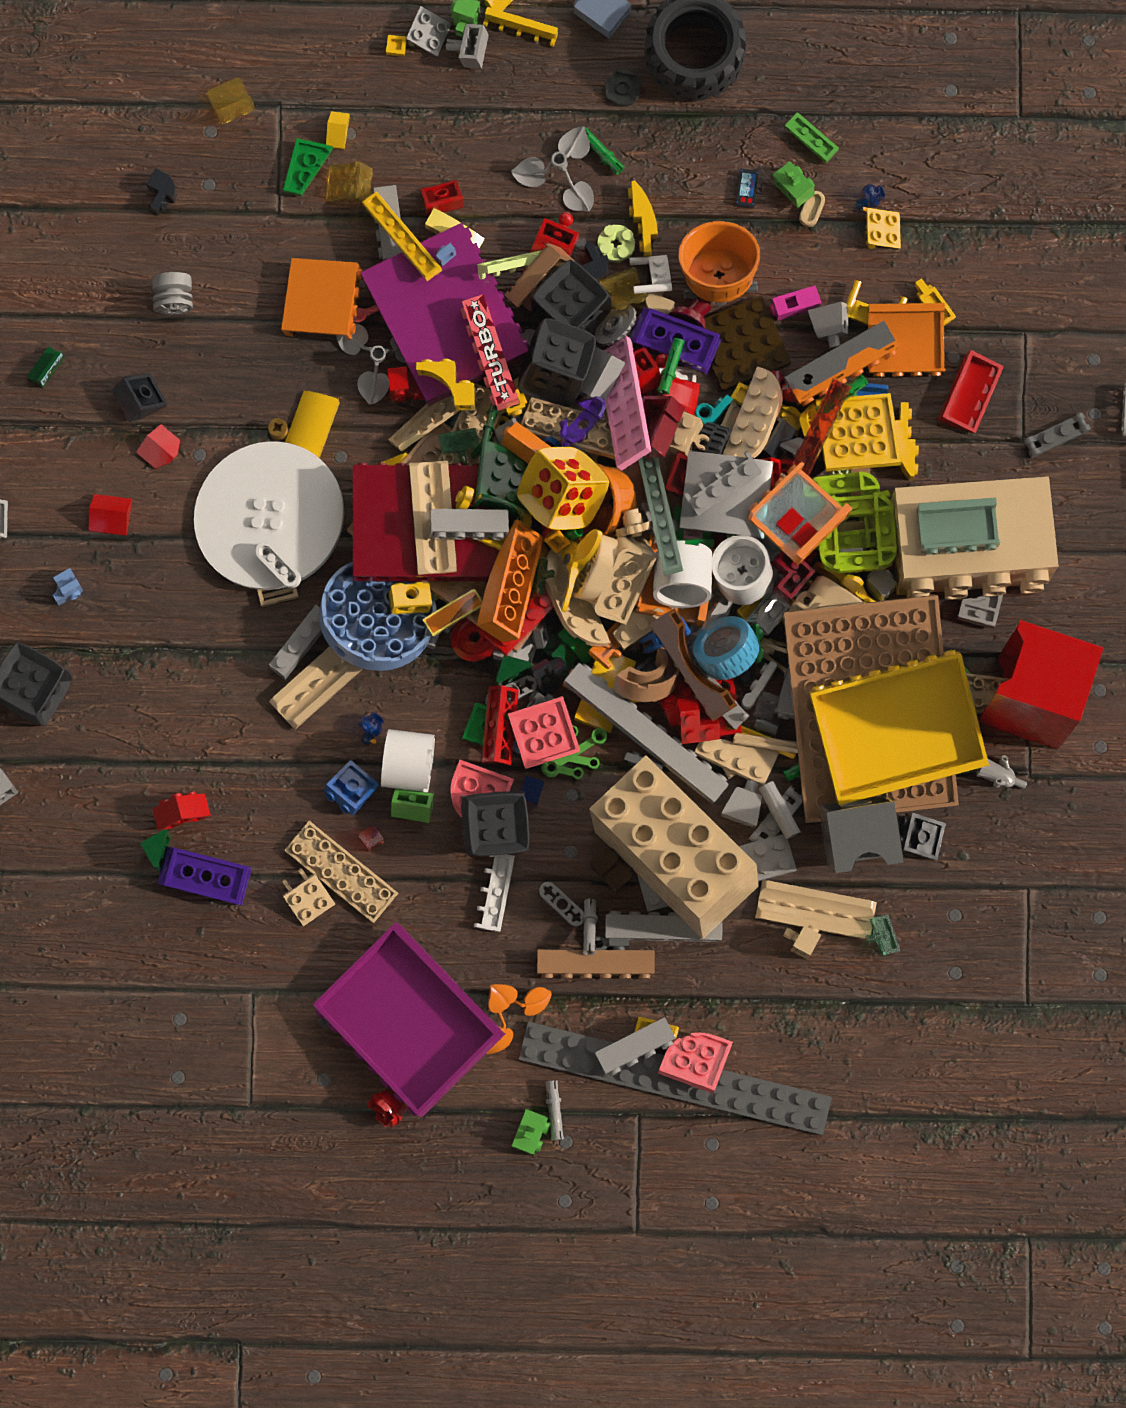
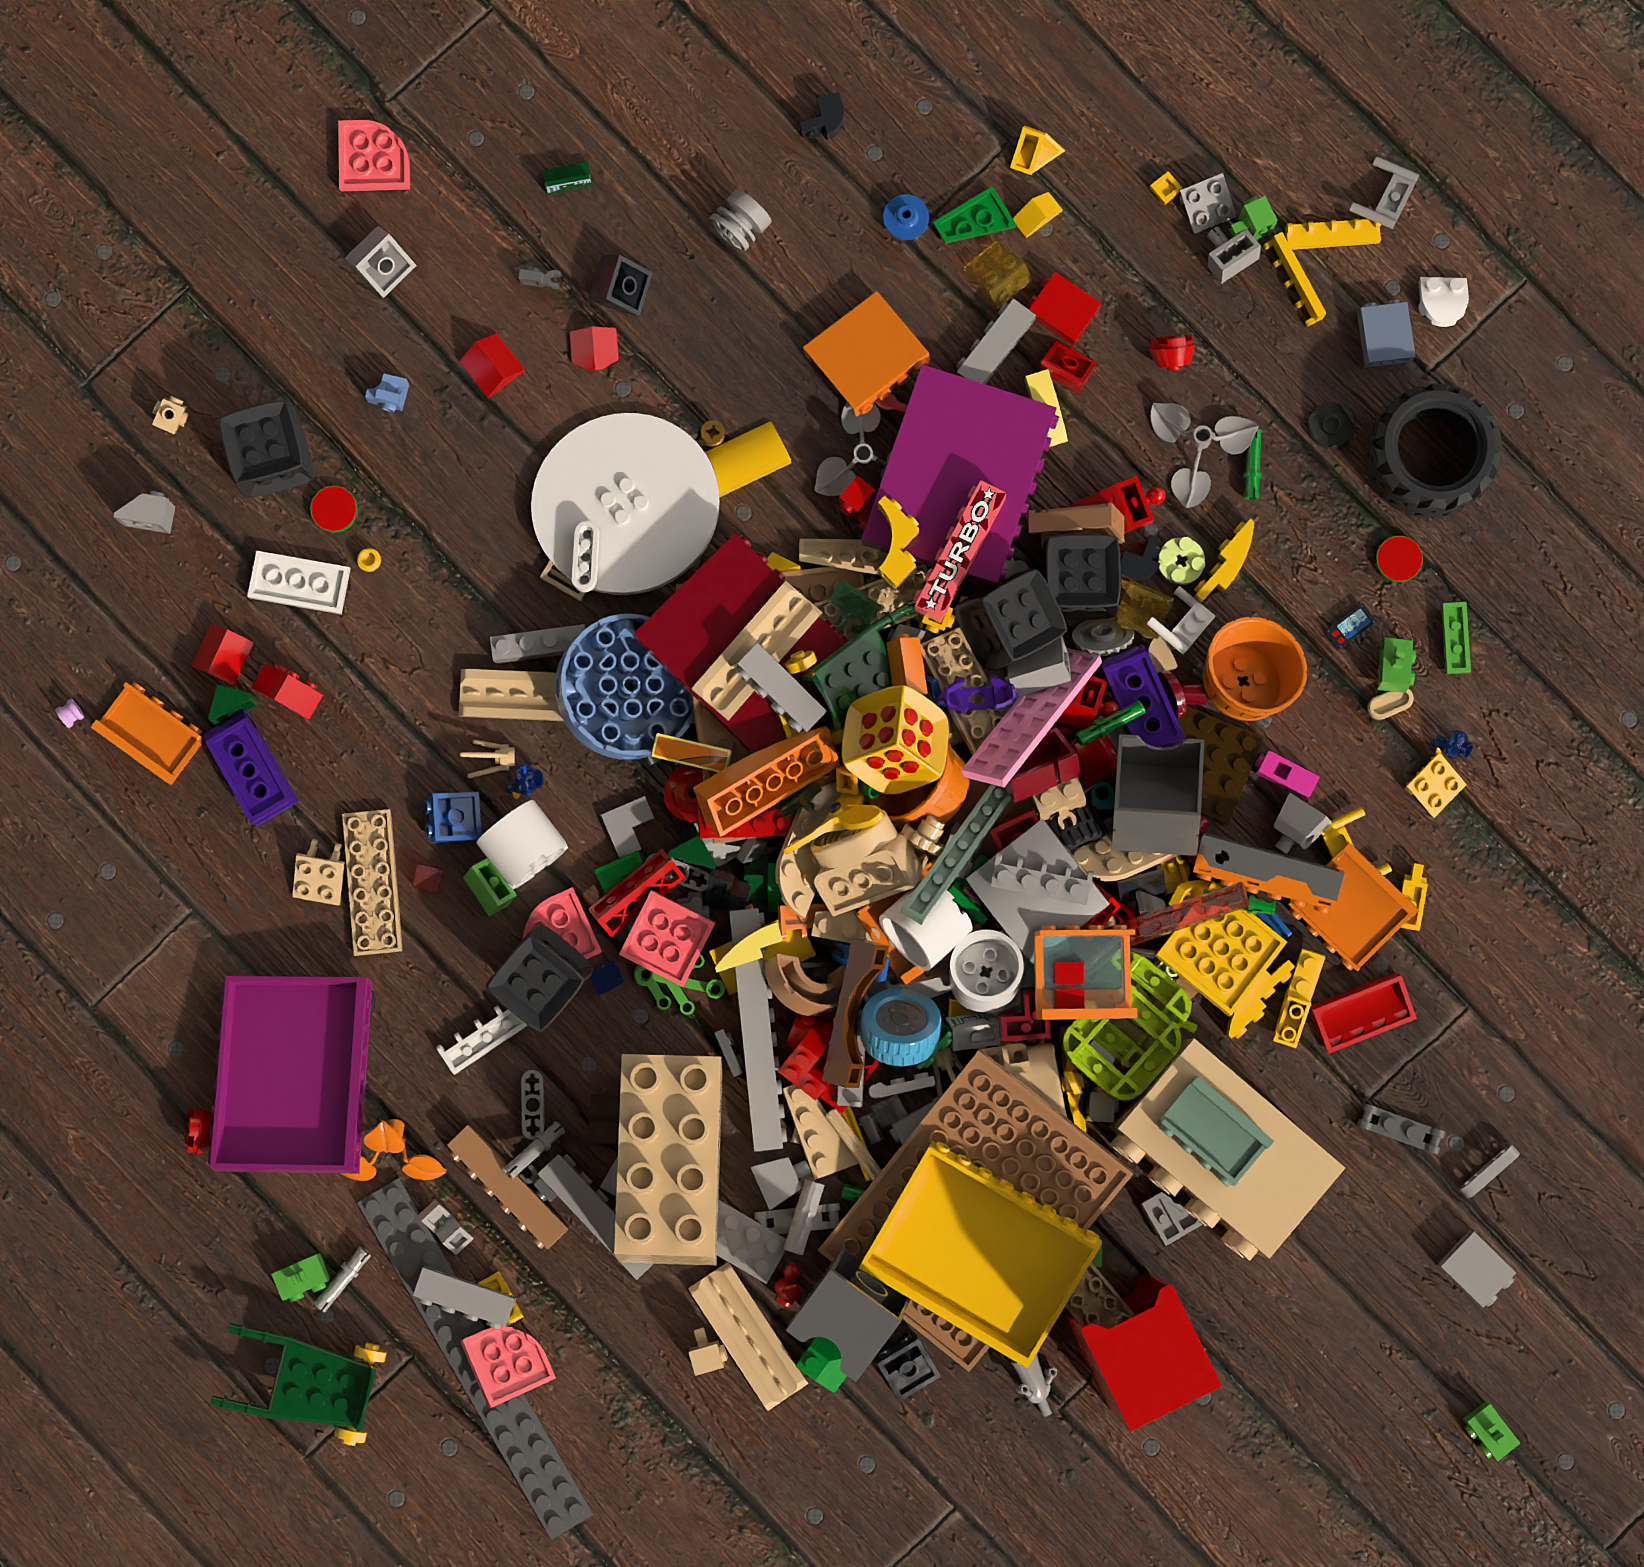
camera: 45 degrees right, 5 degrees up
clear yellow bracket [207,78,255,125] -> none
yellow tile [362,191,442,281] -> none
yellow brick [389,582,432,614] -> none
medium blue plate [436,243,456,266] -> none
yellowish green hinge [477,250,541,279] -> none
clear green plate [865,914,901,956] -> none
none -> lavender wheel [55,698,85,728]
none -> orange panel [91,682,205,785]
none -> red slope [191,624,254,686]
none -> dark green piece [210,1323,387,1446]
none -> white plate [247,551,350,615]
none -> red tile [310,486,358,533]
none -> yellow plate [357,548,381,572]
none -> light grey slope [418,1199,474,1255]
none -> tan plant [460,740,515,778]
none -> dark grey plate [518,267,561,289]
none -> light grey tile [601,796,654,858]
none -> light yellow slope [715,922,783,972]
none -> red animal [775,1264,803,1307]
none -> green slope [796,1337,847,1393]
none -> blue piece [883,194,929,240]
none -> yellow slope [1010,126,1065,175]
none -> red brick [1027,272,1101,346]
none -> dark grey piece [1112,734,1204,856]
none -> red cone [1149,334,1195,371]
none -> yellow slope [1273,948,1325,1048]
none -> red tile [1375,536,1423,583]

